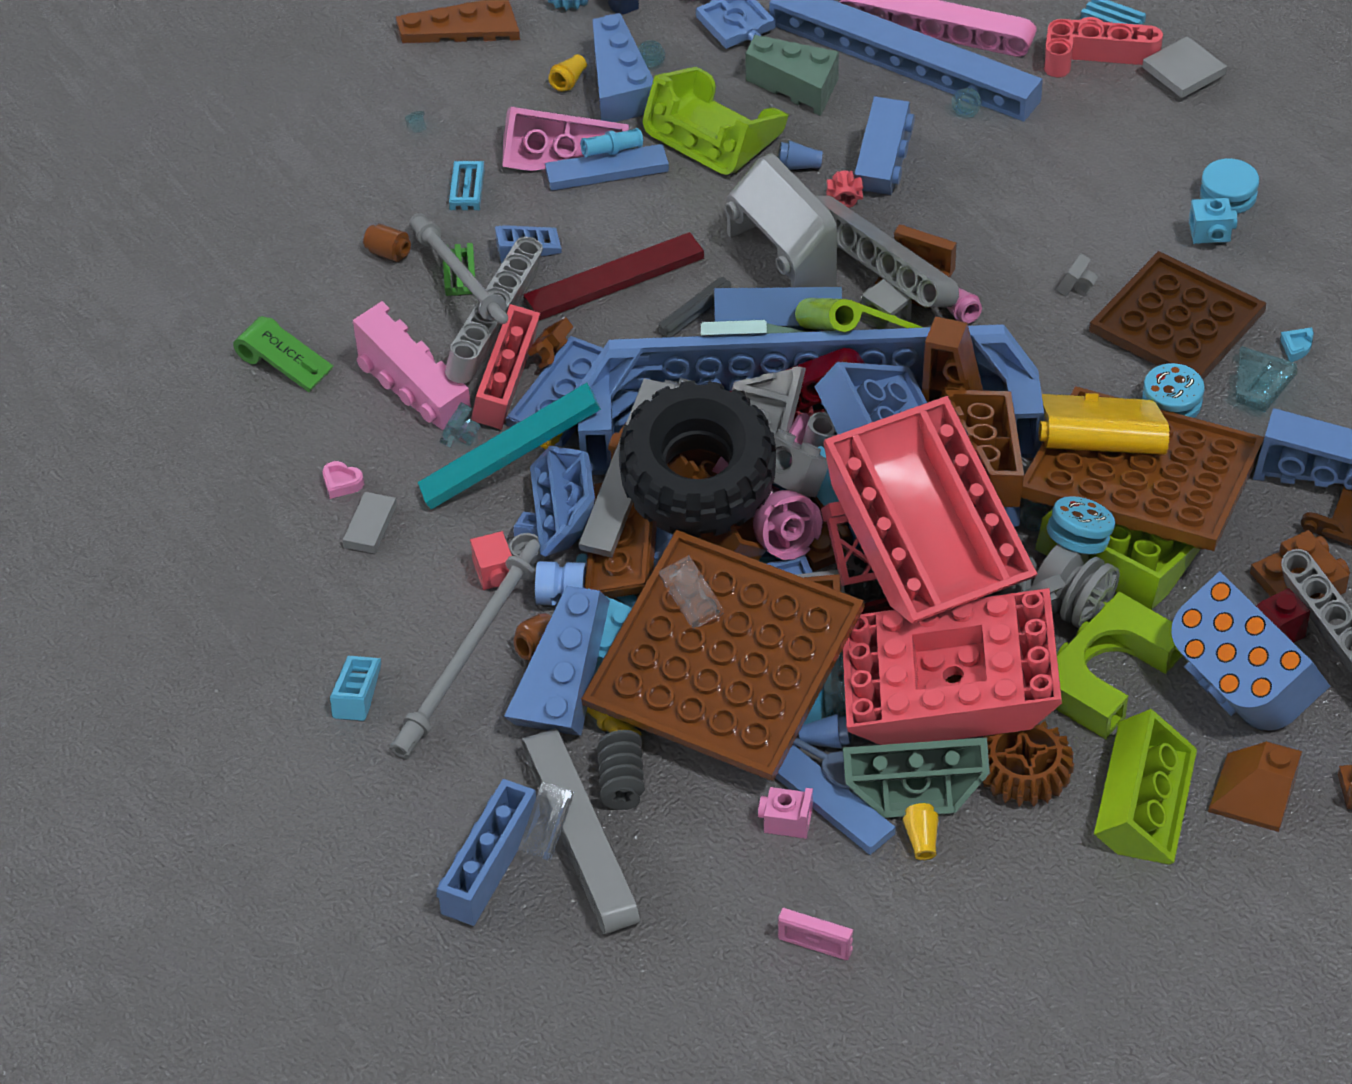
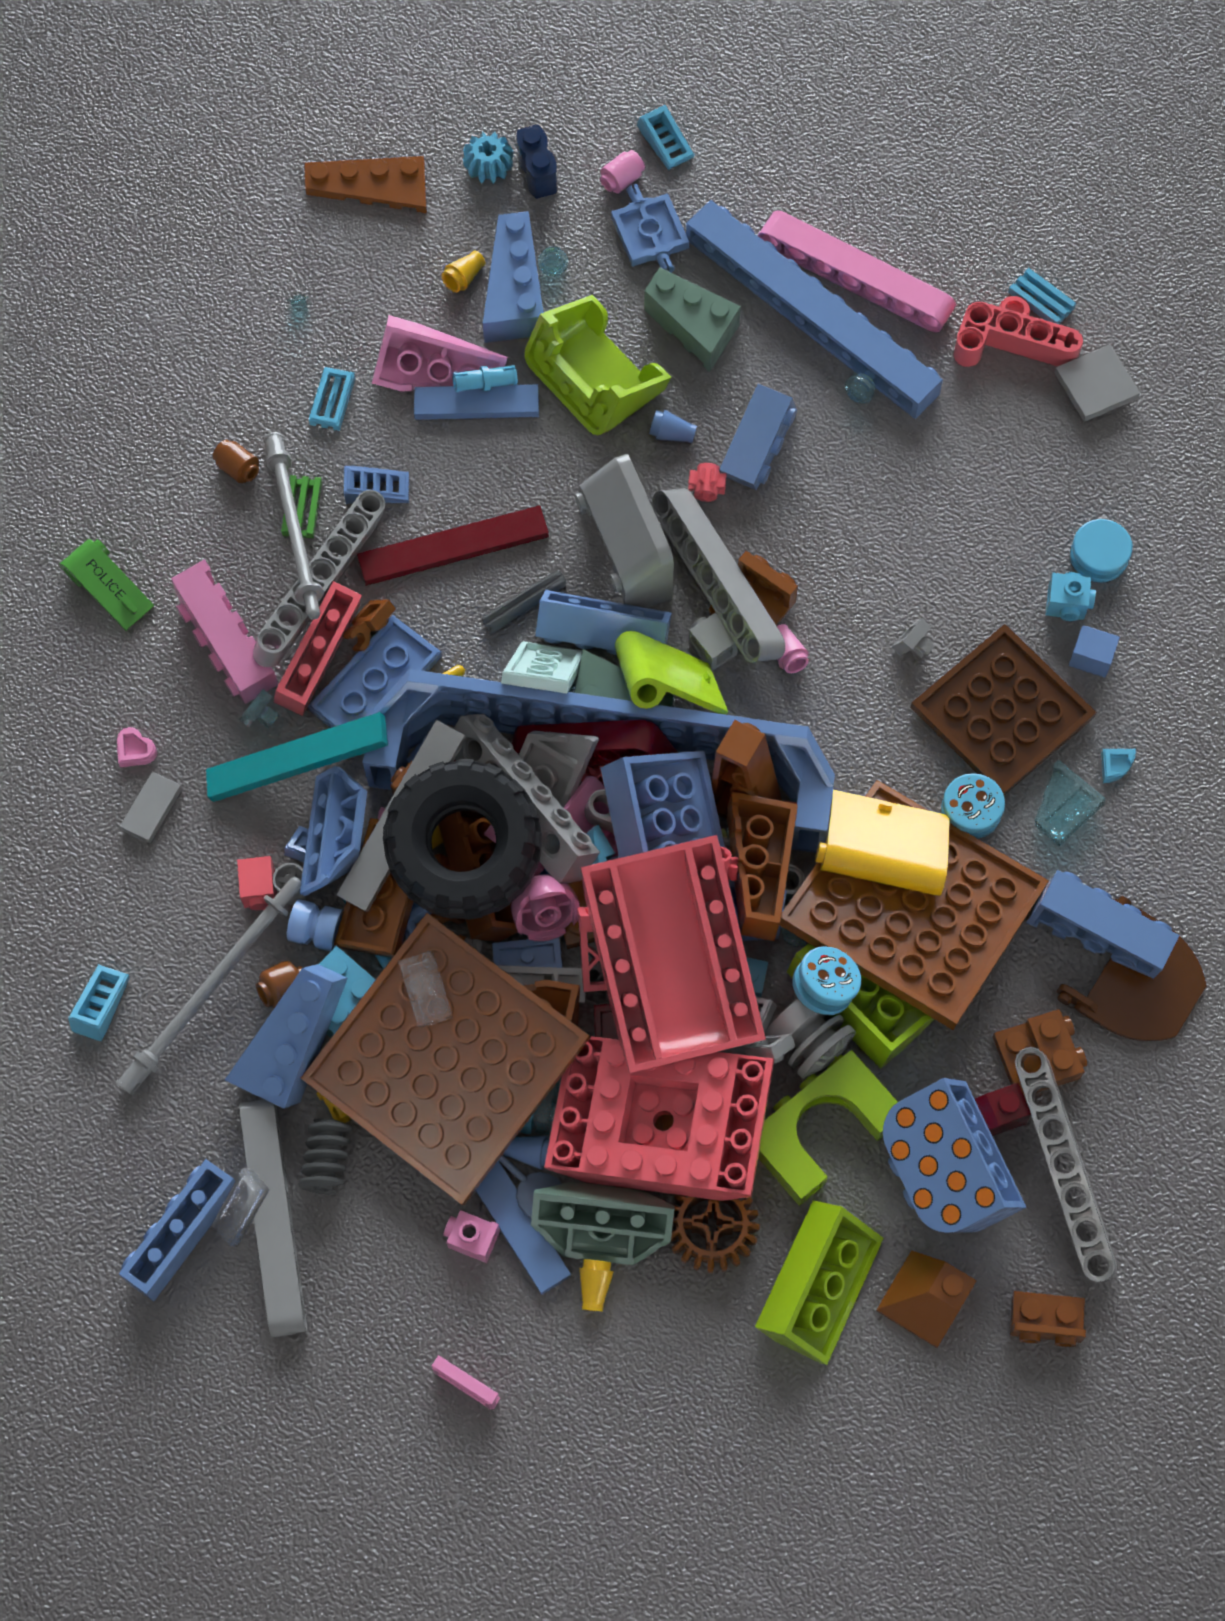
camera: 10 degrees right, 20 degrees up
none -> medium blue panel [1069,626,1120,678]

